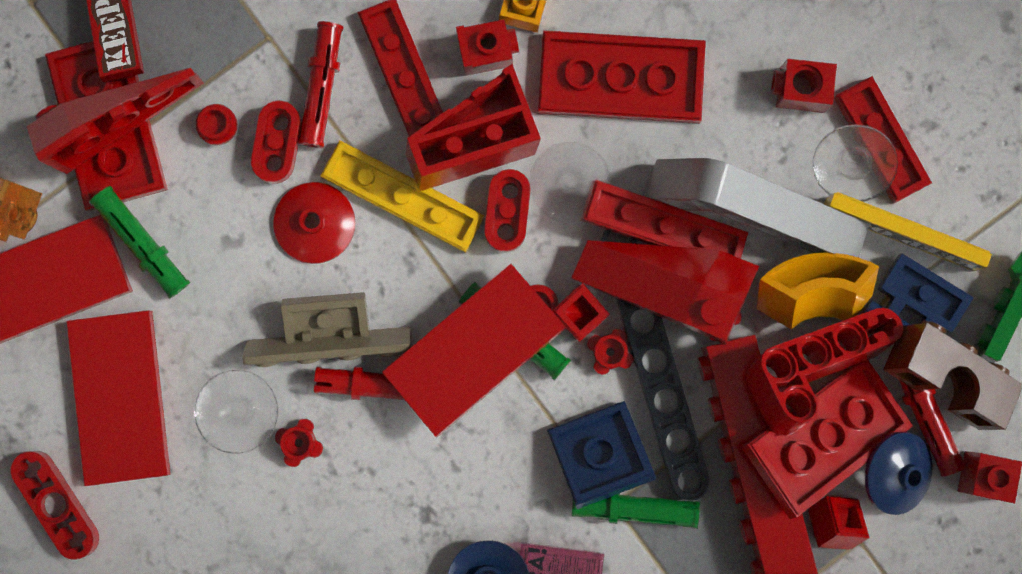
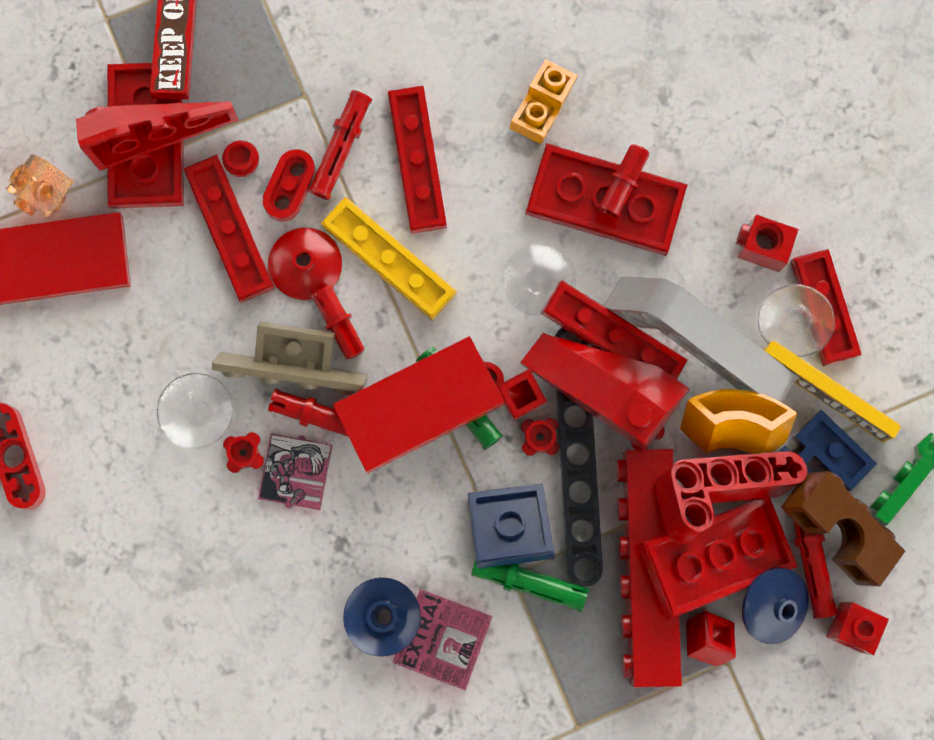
camera: 10 degrees right, 5 degrees down
red tile [67,310,171,486] -> none
green pin [89,186,191,299] -> none
red wedge [406,64,541,192] -> none
red brick [456,19,519,76] -> none
red plate [485,169,531,253] -> none
none -> red tile [183,155,275,303]
none -> piece [258,434,333,510]
none -> red axle [311,285,364,360]
none -> red axle [598,144,650,218]

